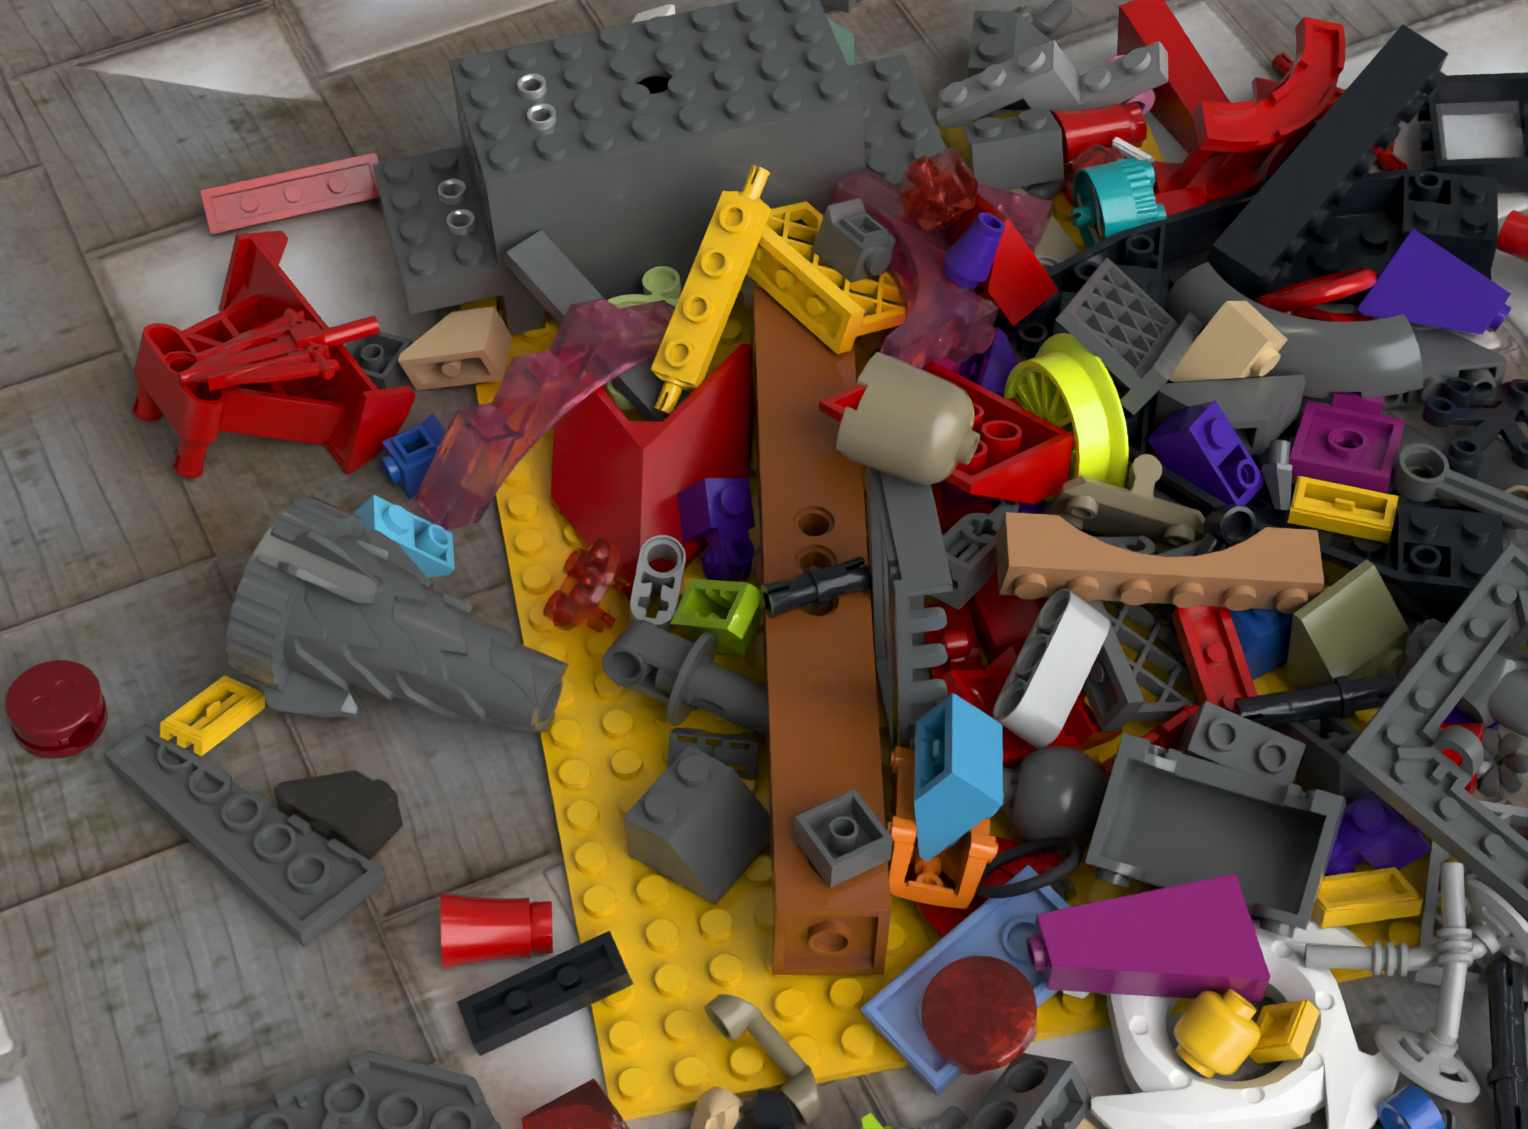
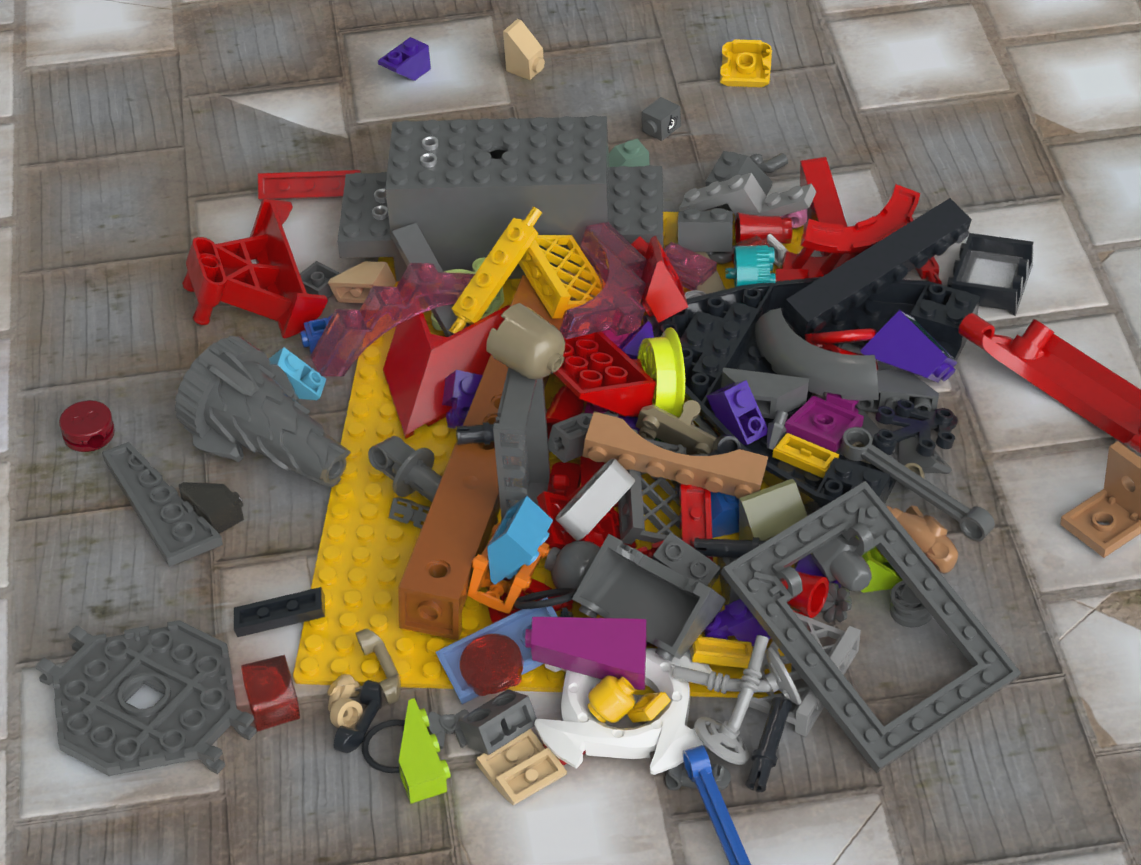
camera: 15 degrees right, 5 degrees down
yellow tile [160,675,266,756] -> none
red bar [179,308,380,391] -> none
red plant [440,892,553,970] -> none
clear red plate [543,538,635,633] -> none
dark grey slope [624,745,771,905] -> none
light grey piece [629,535,686,633] -> none
lime arch [670,579,762,656] -> none
dark grey piece [793,789,893,888] -> none
dark grey window [812,197,896,283] -> none
clear red brick [899,146,979,231] -> none
dark purple cone [943,213,1005,288] -> none
dark grey fence [1055,258,1204,415] -> none
tan slope [1169,301,1288,383] -> none

